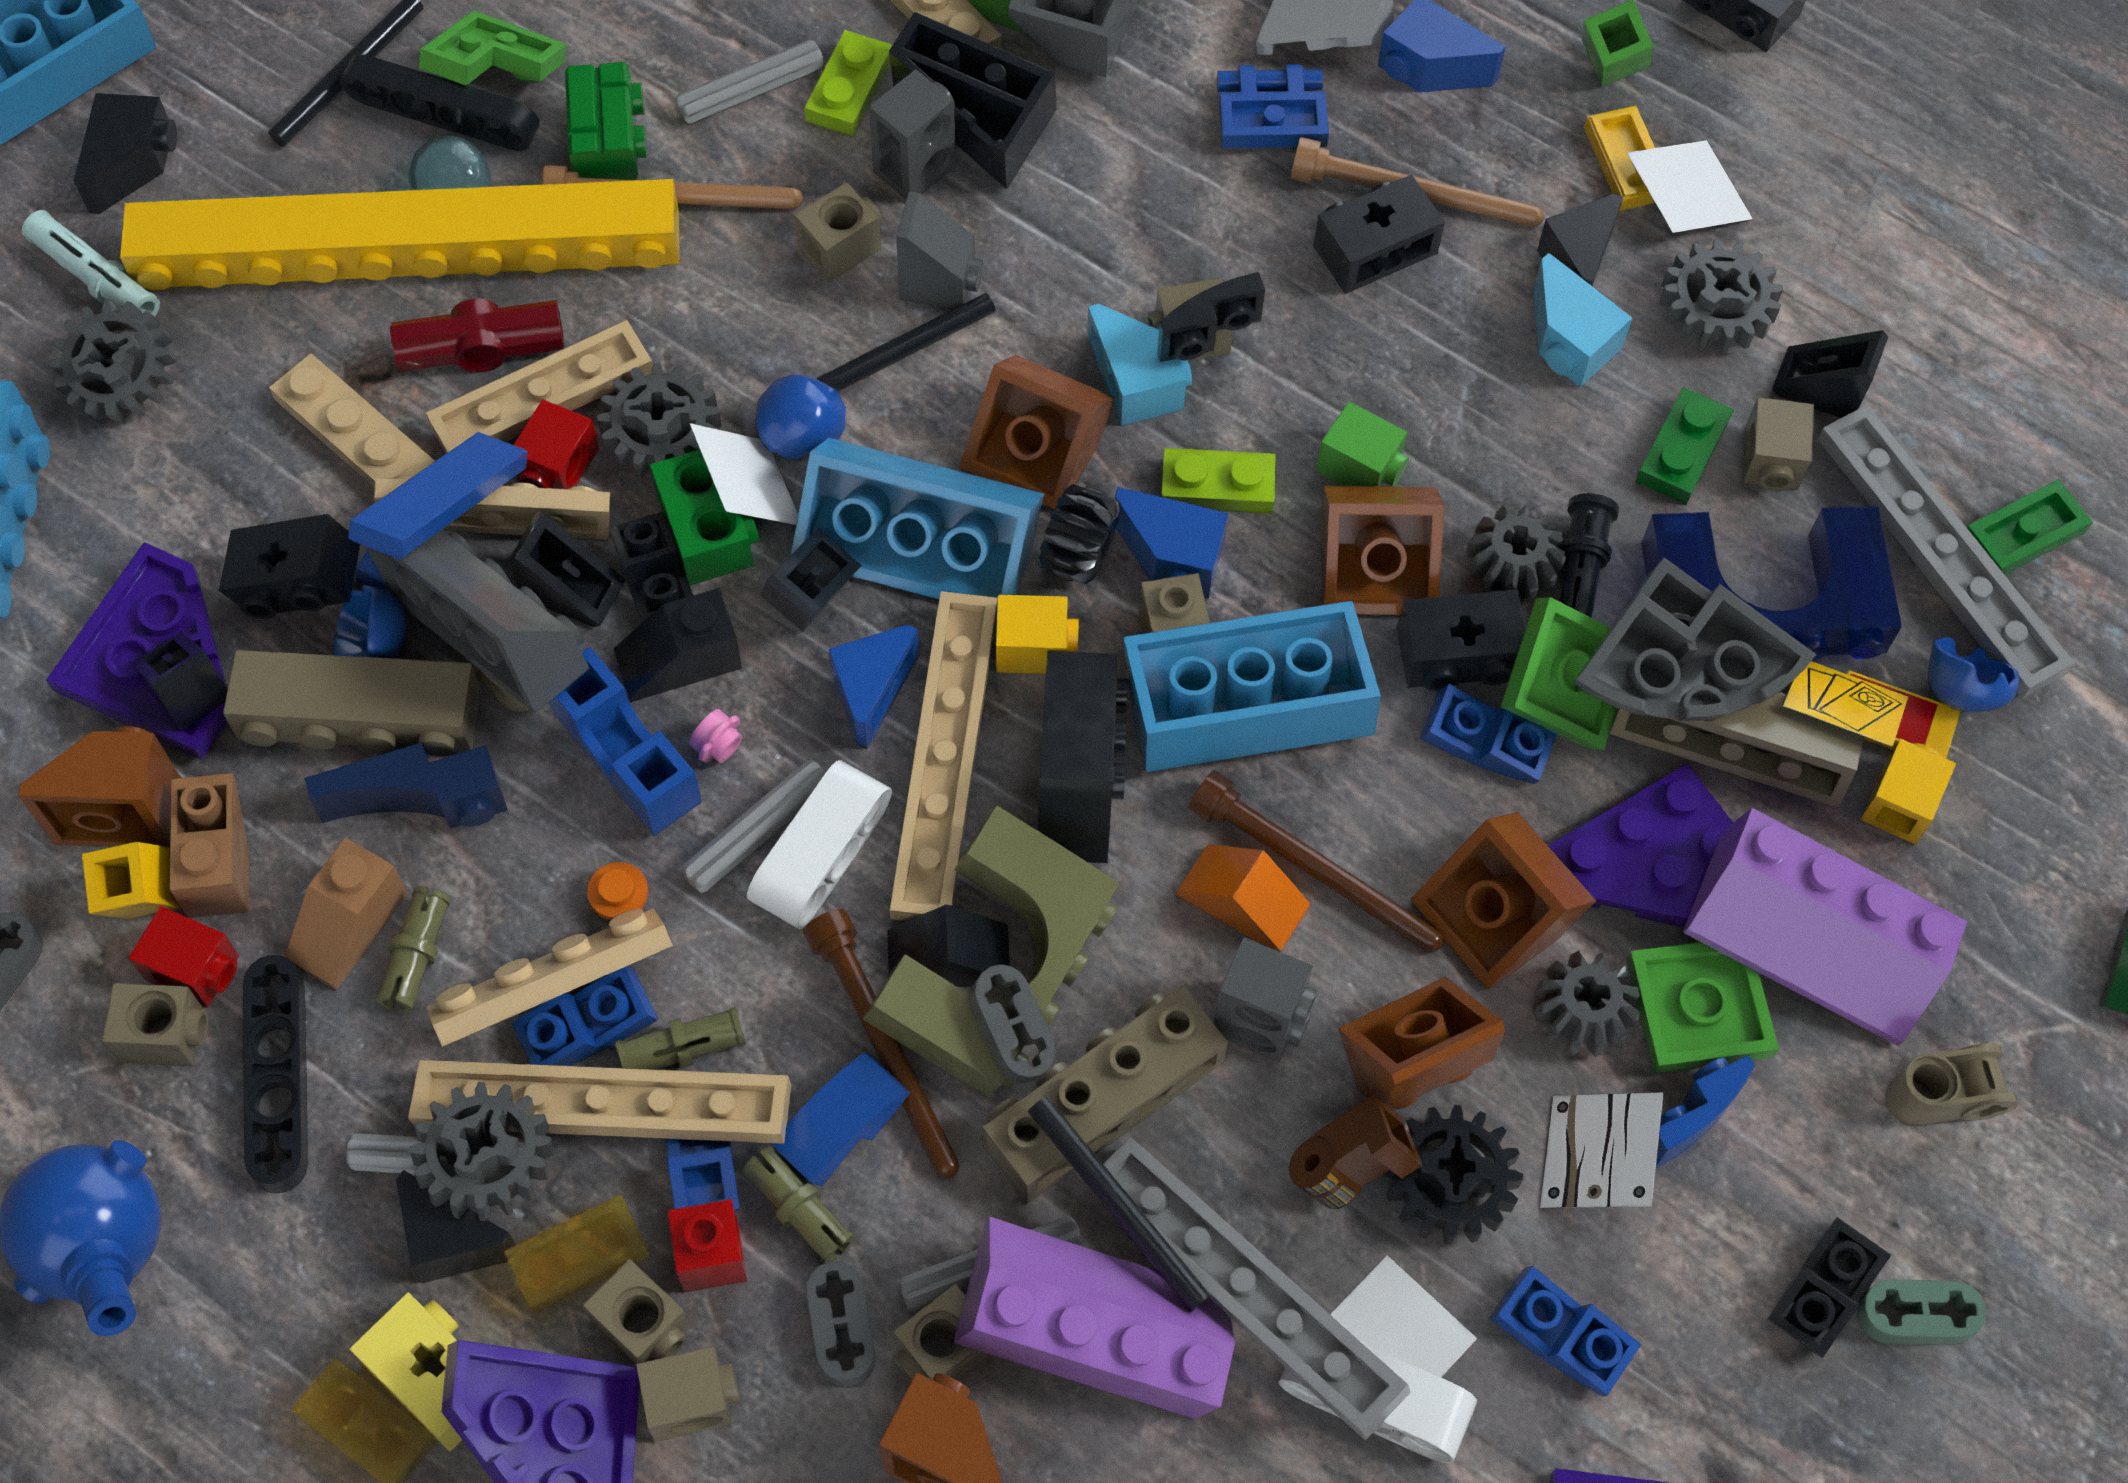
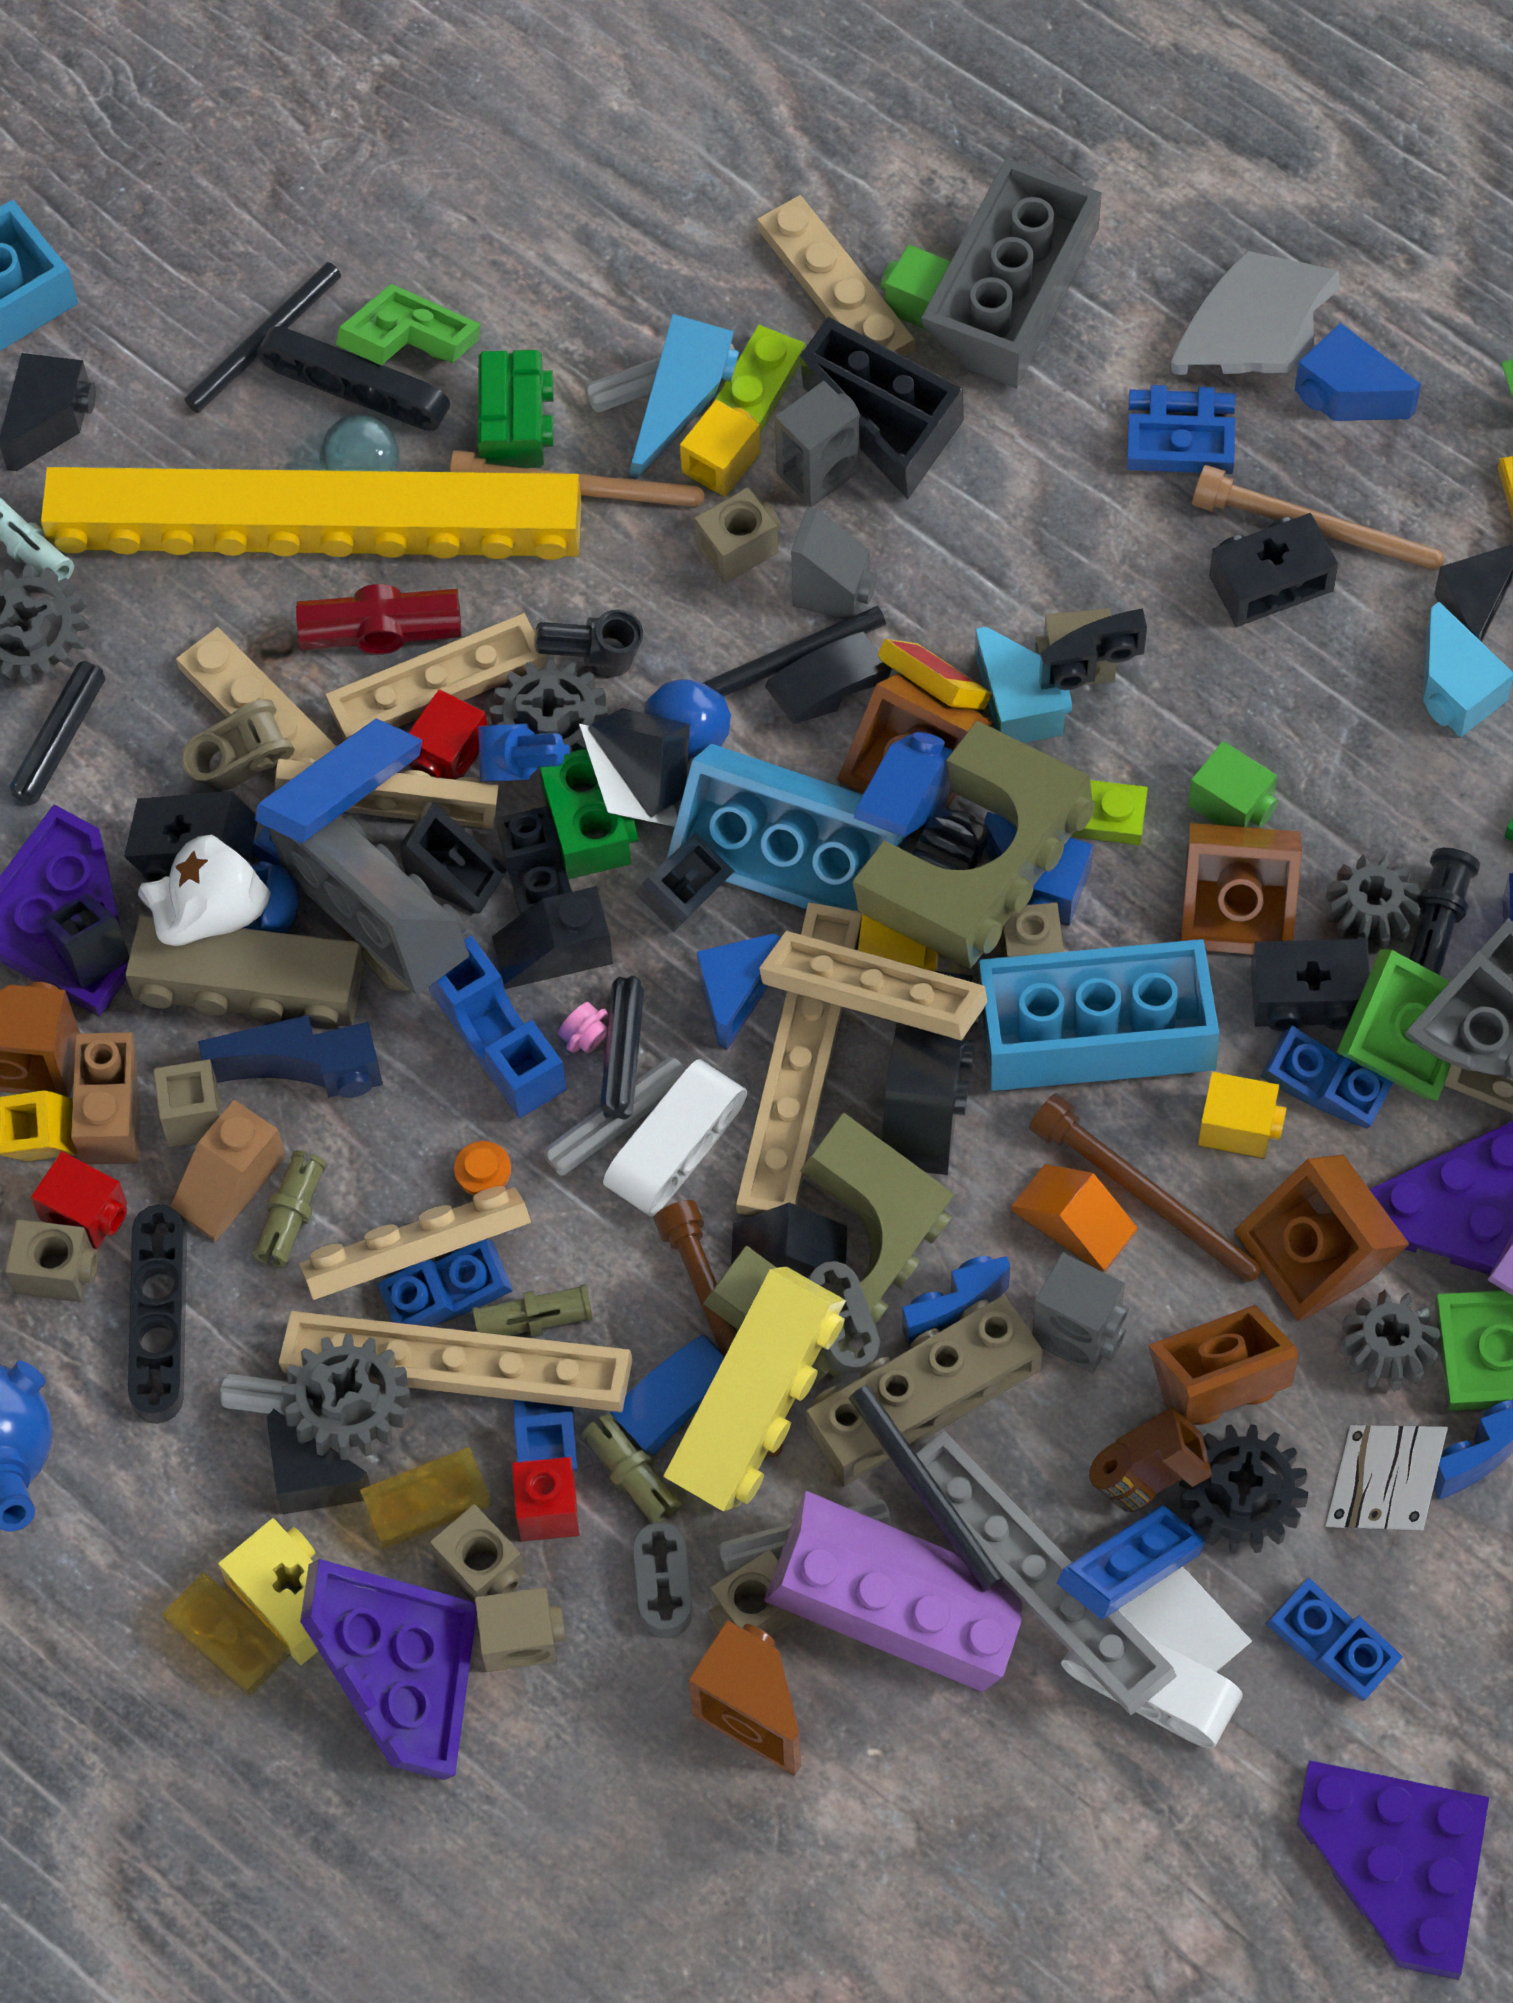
camera: 10 degrees right, 0 degrees up
none -> black axle [10,661,105,805]
none -> white piece [138,835,270,946]
none -> dark tan brick [154,1059,222,1147]
none -> dark tan piece [182,699,295,790]
none -> blue axle [478,724,570,782]
none -> black axle [534,609,643,677]
none -> black slope [588,708,690,817]
none -> black axle [600,975,644,1121]
none -> dark azure slope [628,314,739,479]
none -> light yellow brick [663,1266,846,1512]
none -> yellow brick [680,399,761,497]
none -> tan plate [759,931,988,1040]
none -> black slope [765,632,892,724]
none -> olive arch [853,721,1095,969]
none -> blue slope [853,732,954,837]
none -> yellow tile [877,639,992,711]
none -> blue slope [902,1256,1010,1349]
none -> blue tile [1056,1505,1207,1620]
none -> yellow brick [1198,1072,1287,1159]

